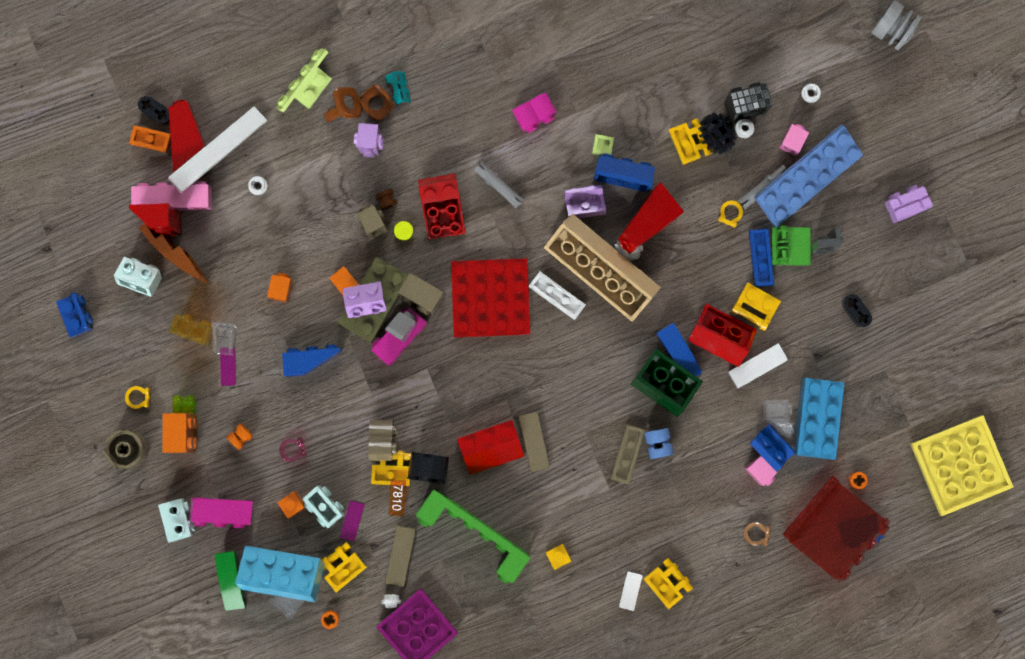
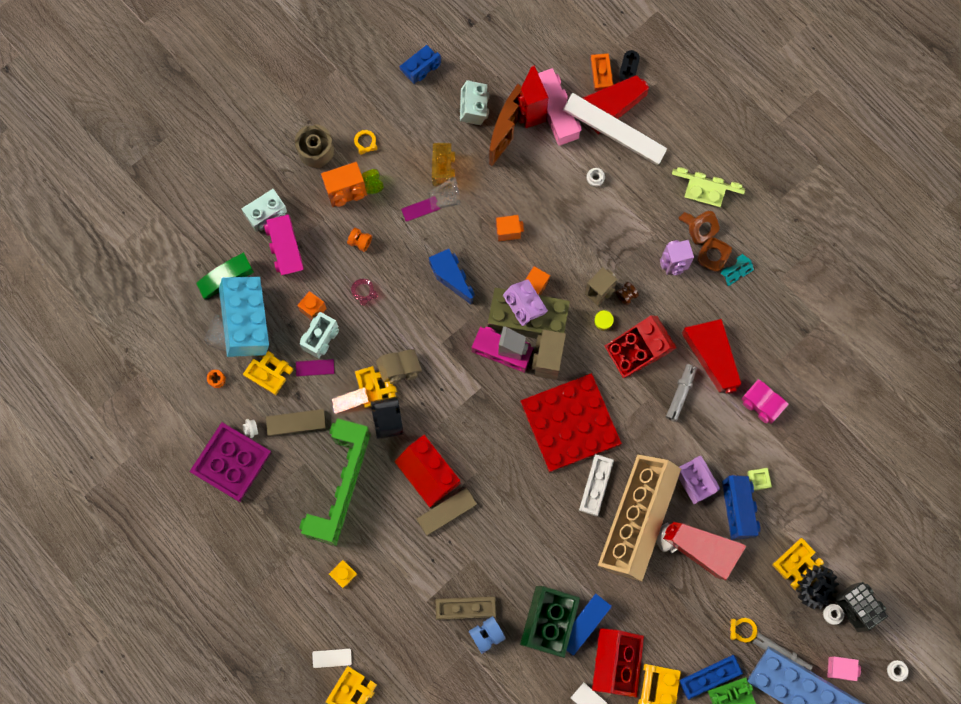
camera: 70 degrees right, 10 degrees down
none -> red slope [682,319,741,394]

